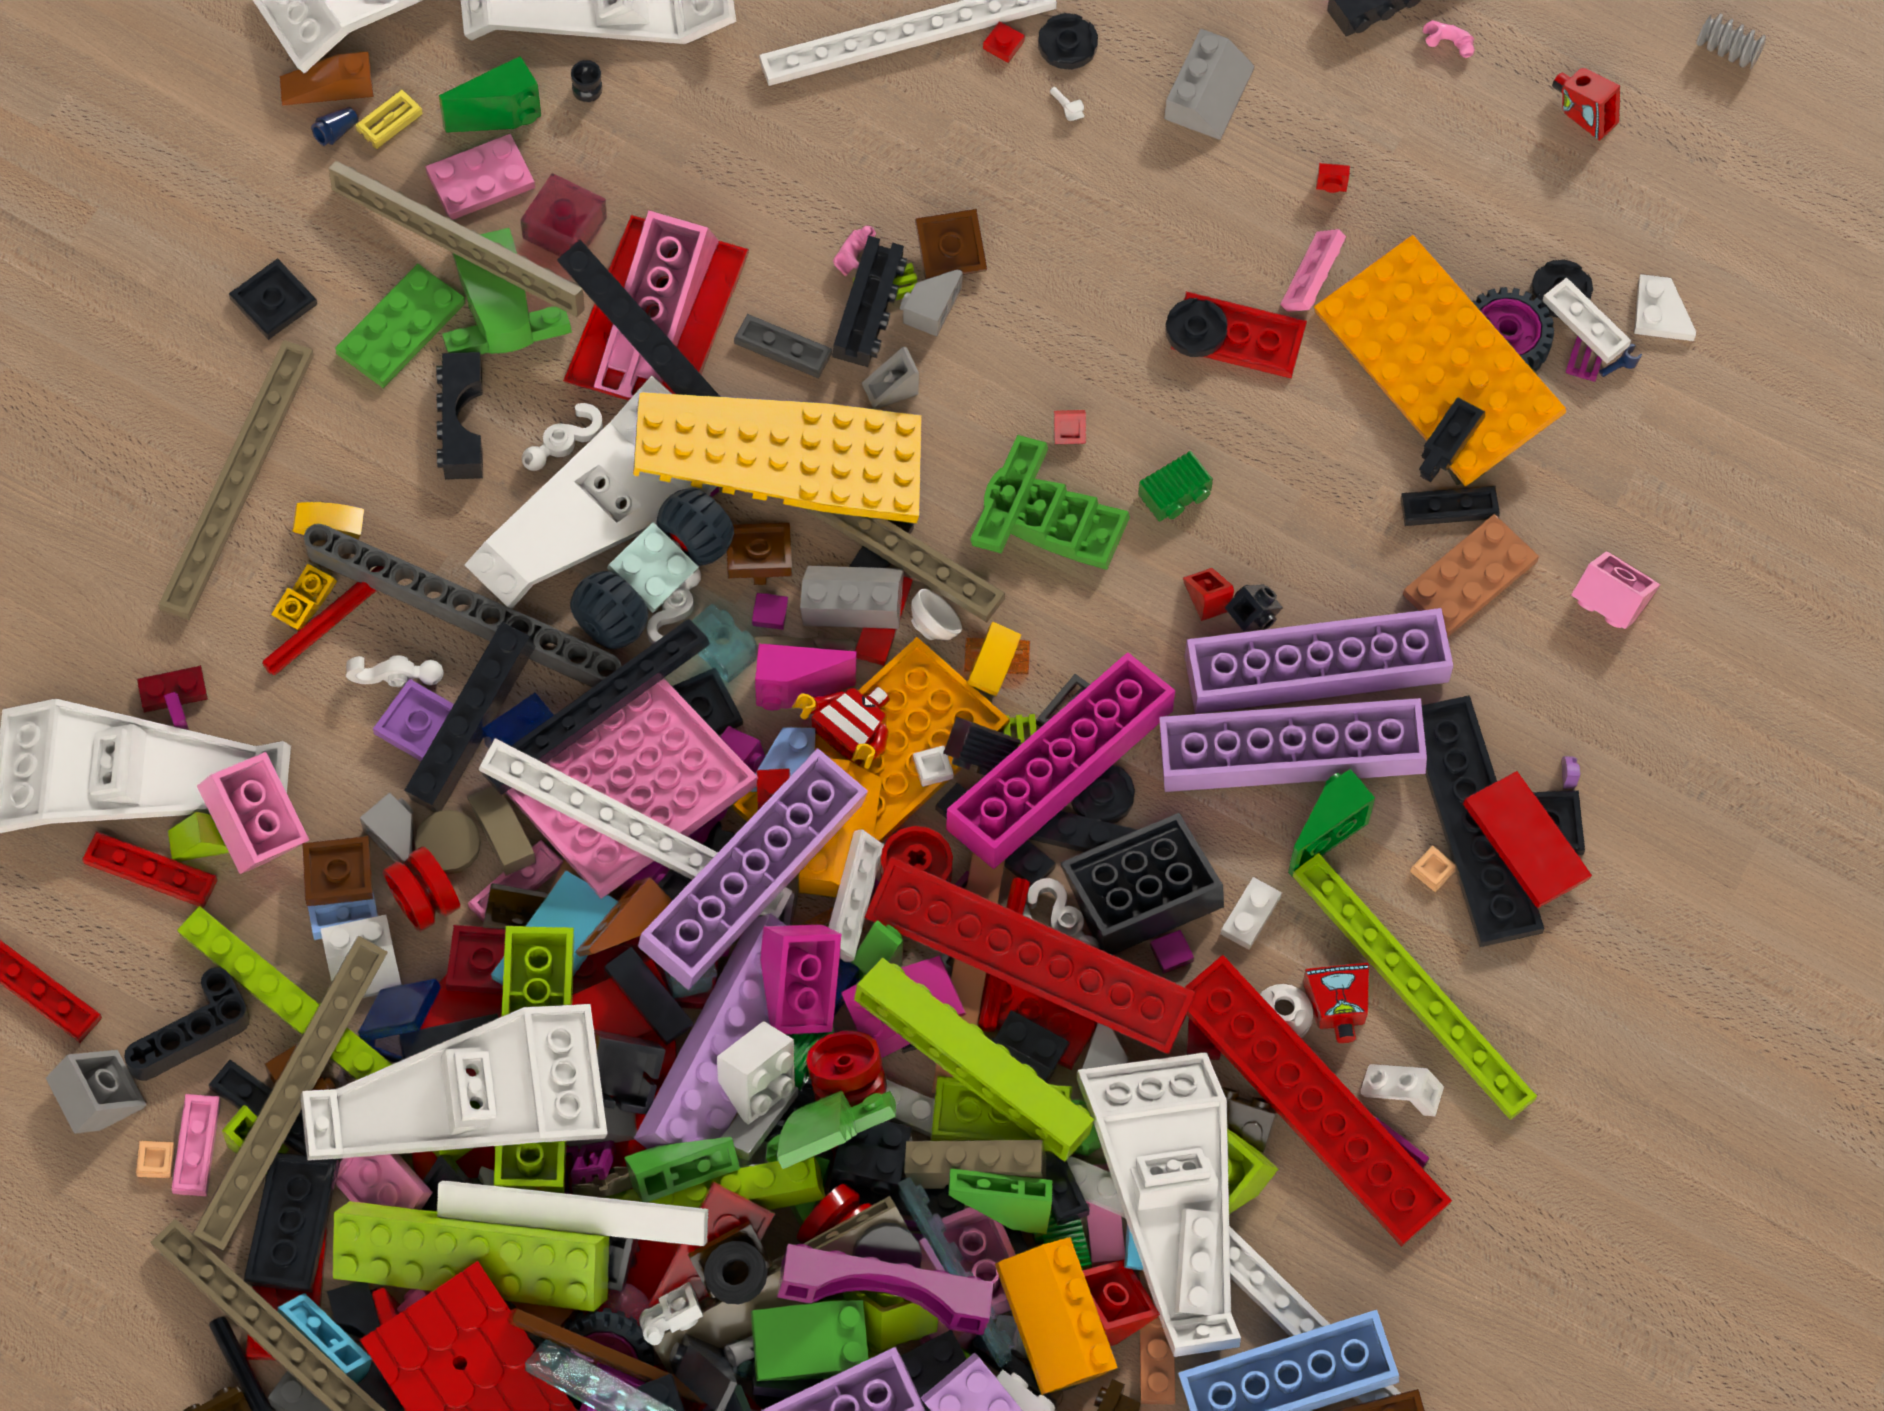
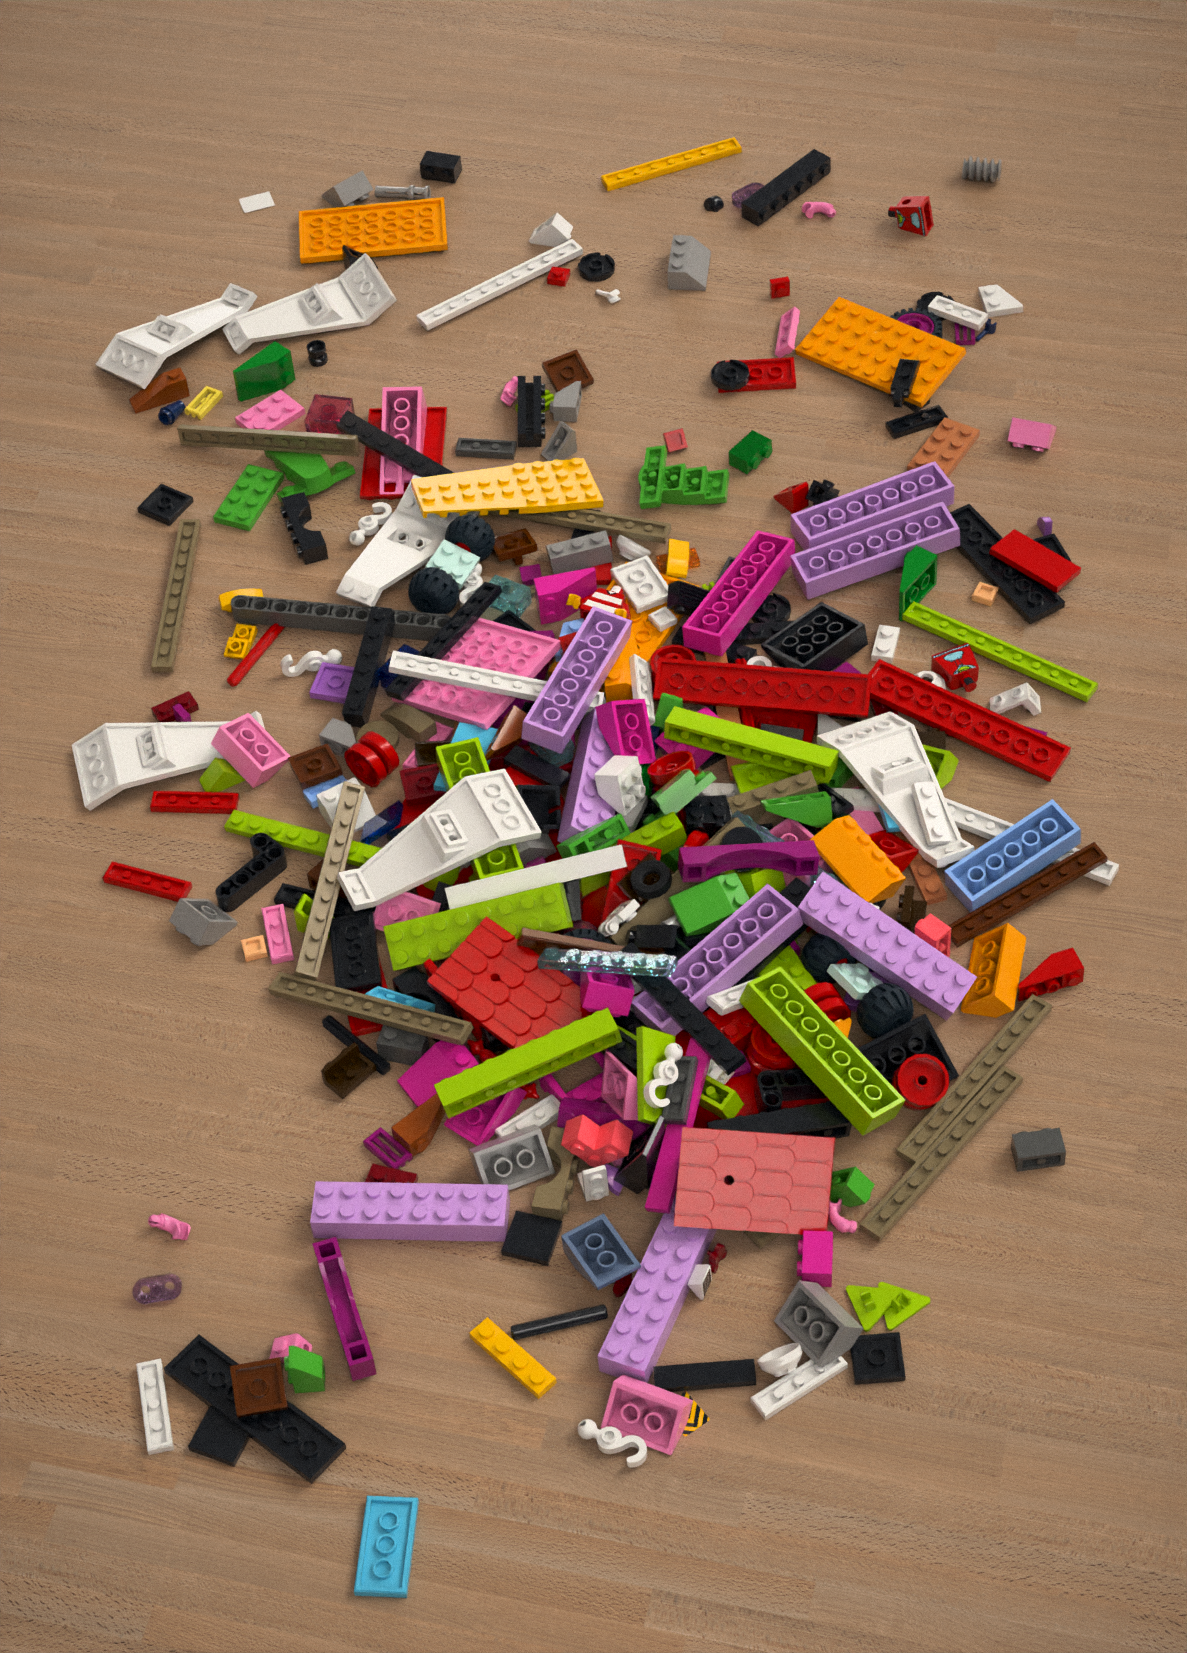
camera: 10 degrees left, 15 degrees down
none -> white tile [610,556,668,614]

